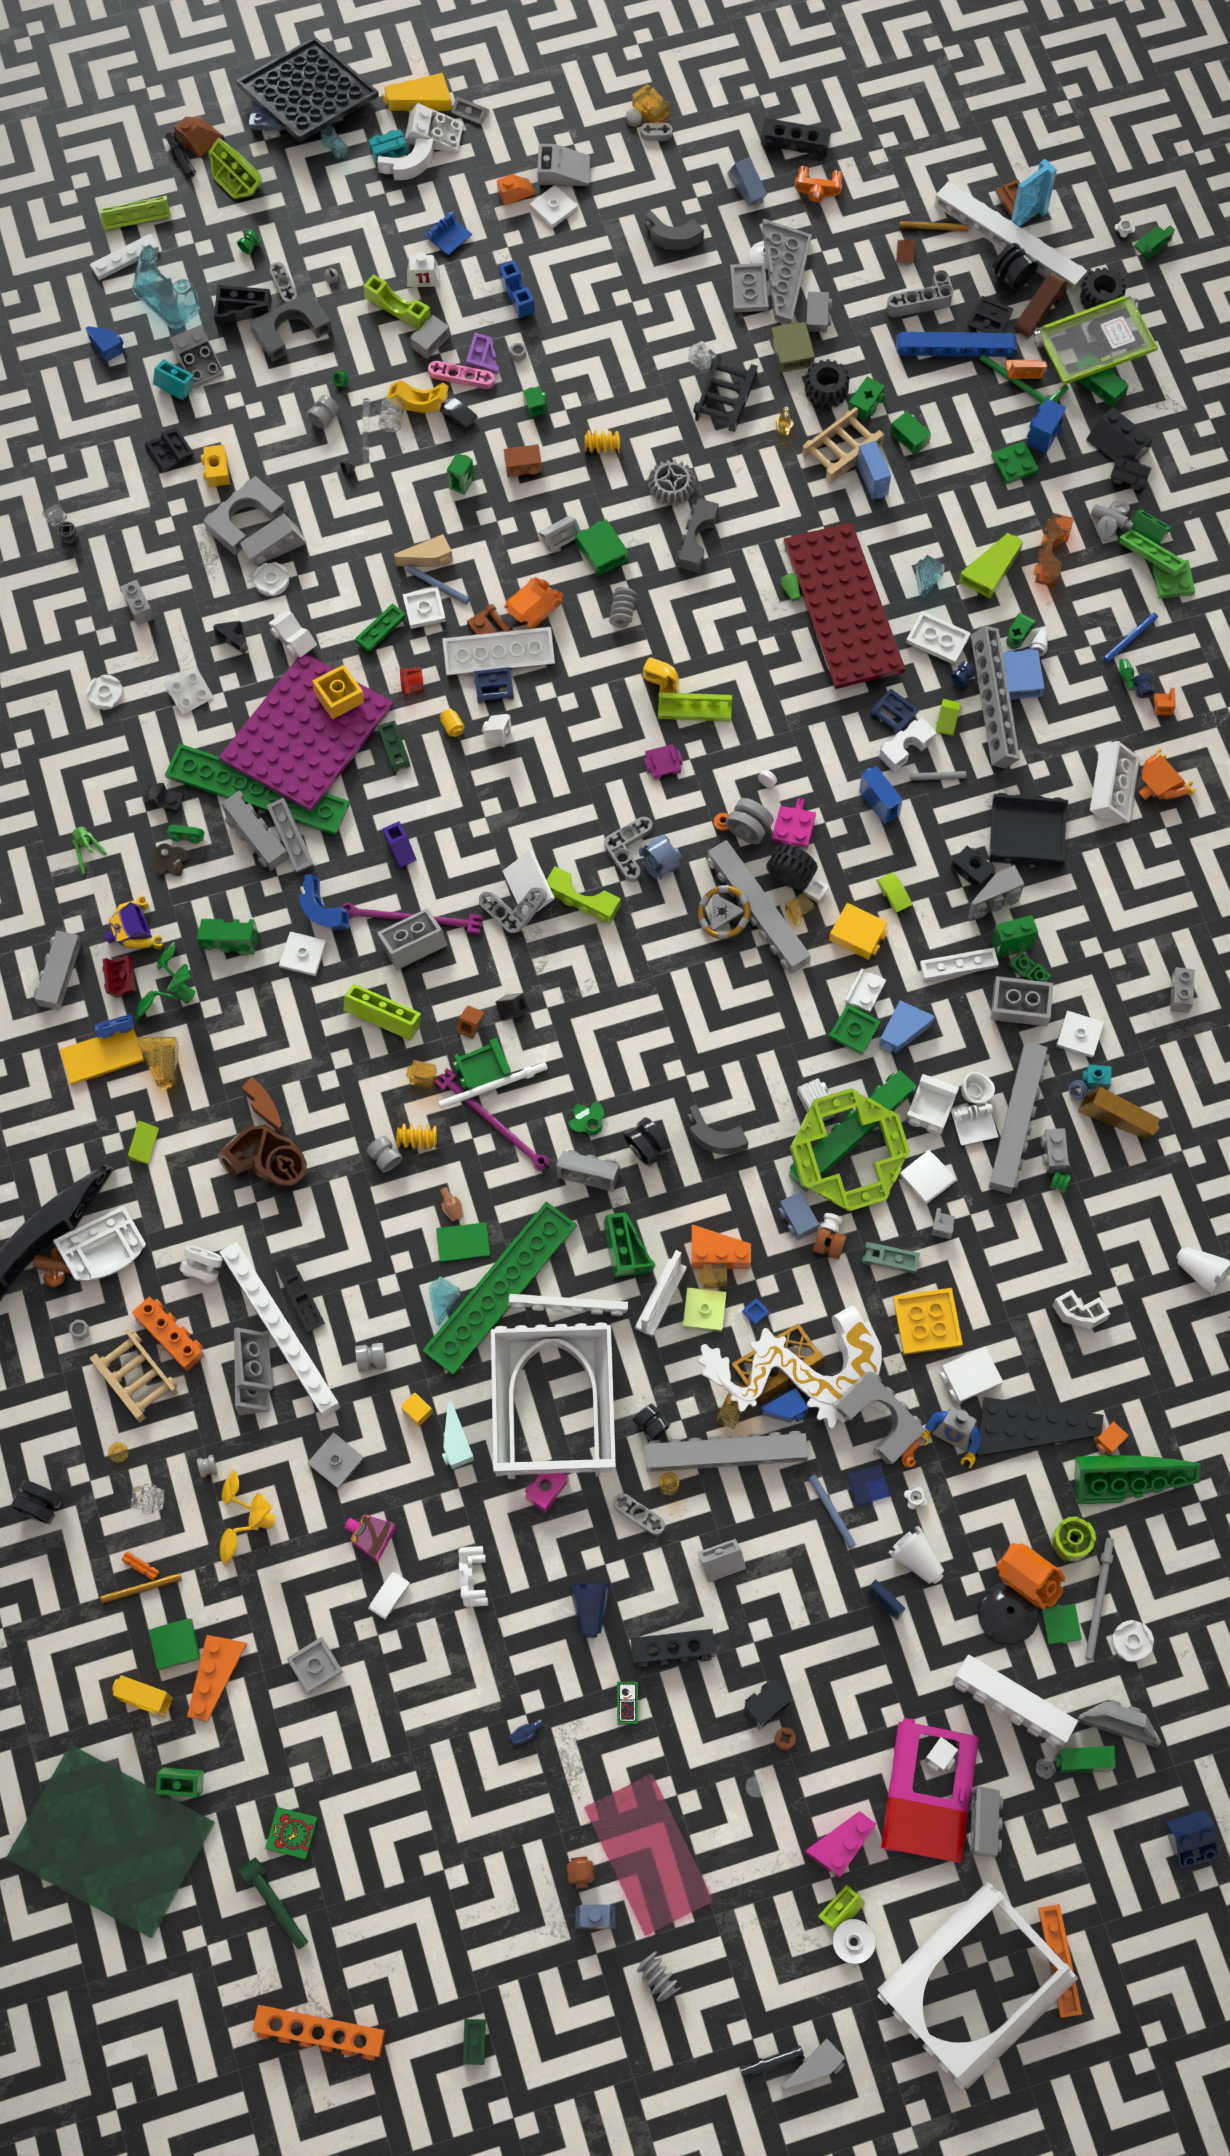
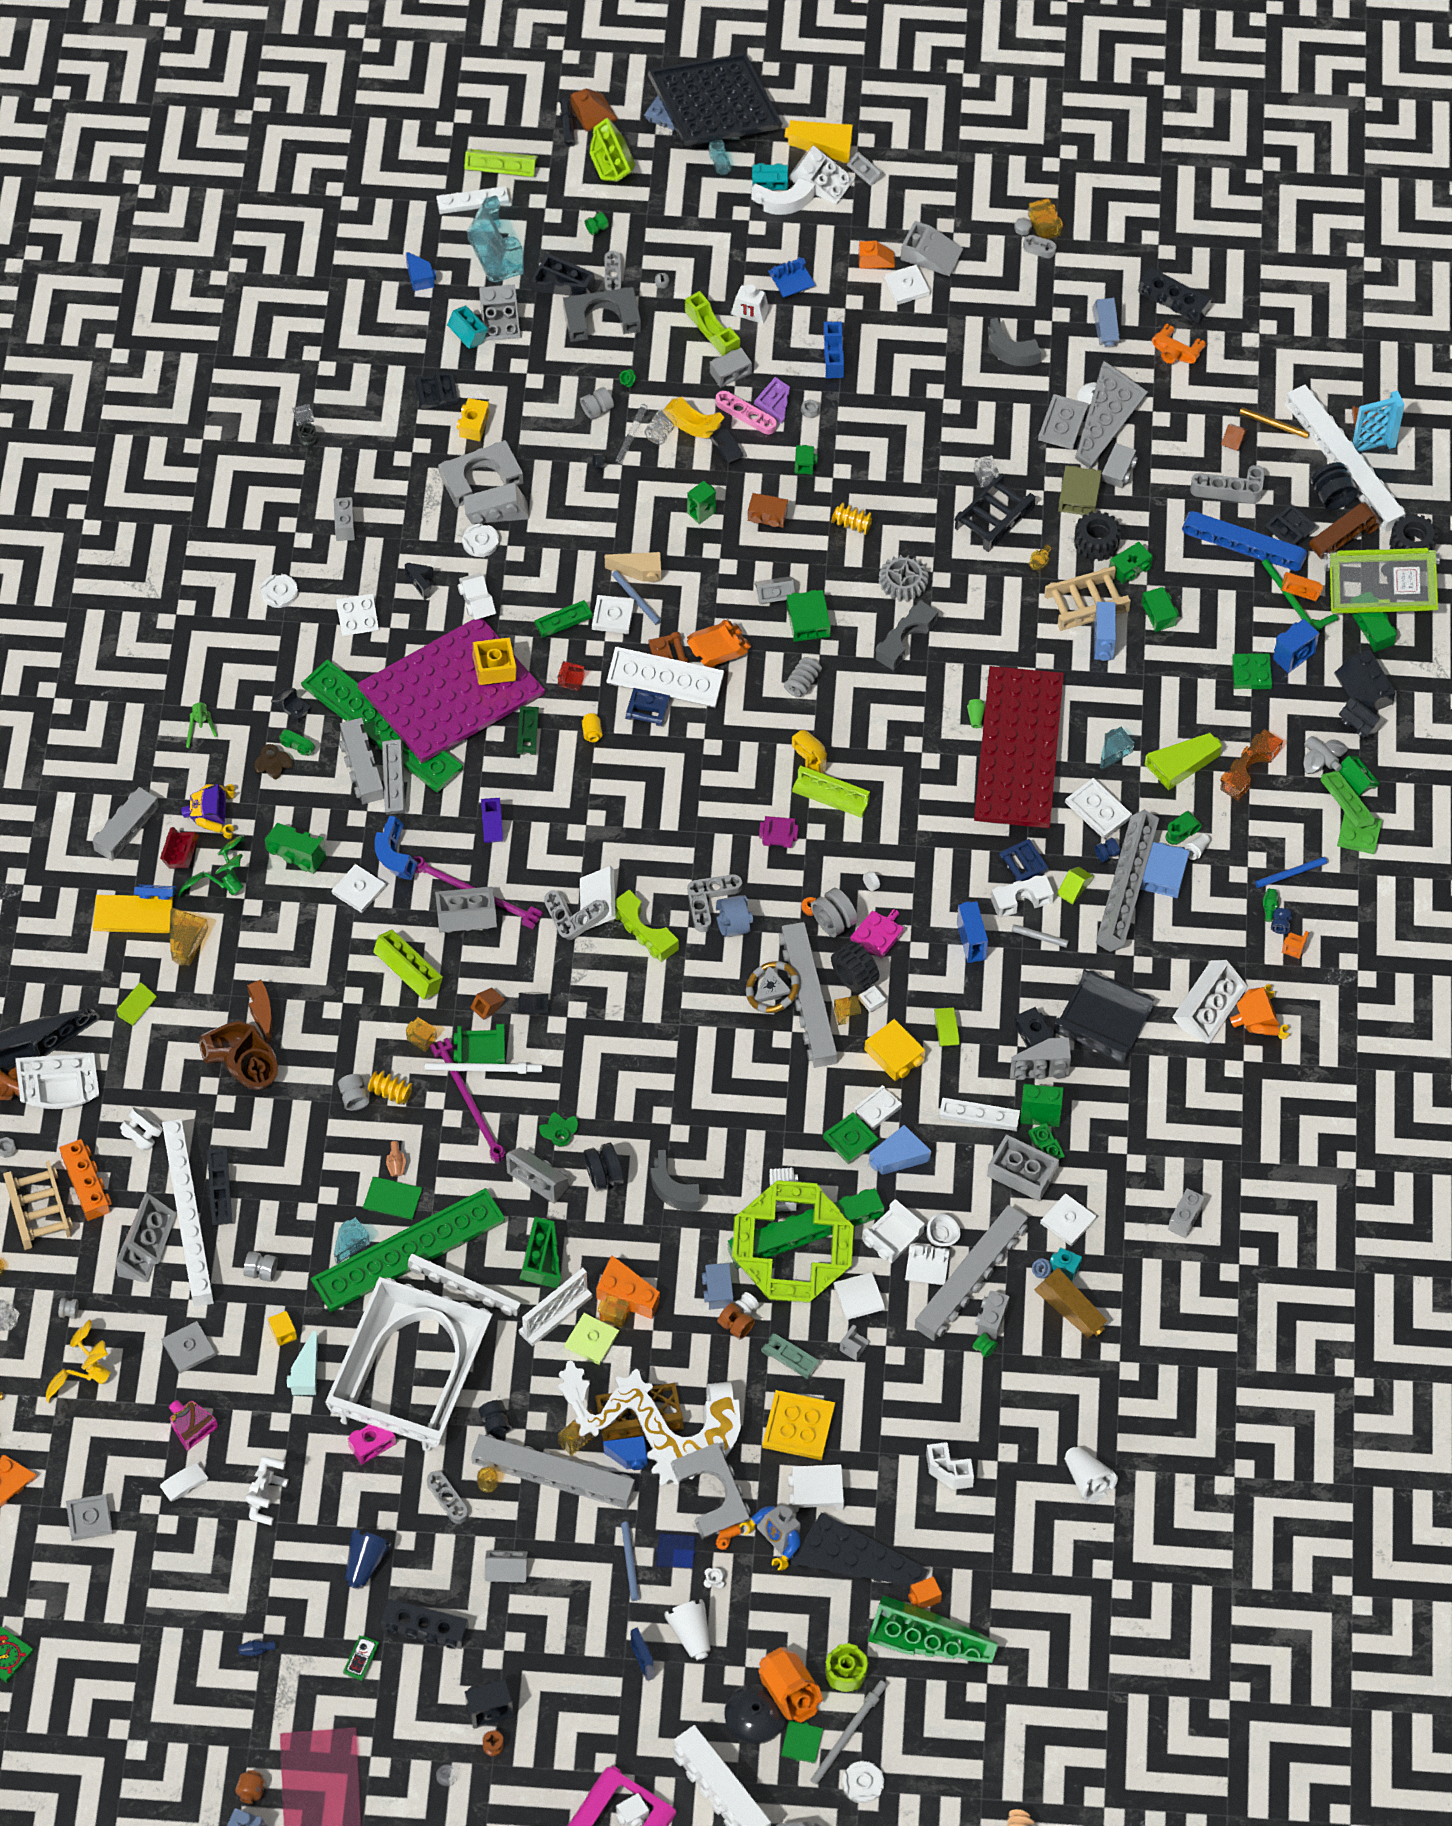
camera: 20 degrees right, 10 degrees down
white slope [482,714,512,747] -> none
blue tile [742,1298,770,1326] -> none

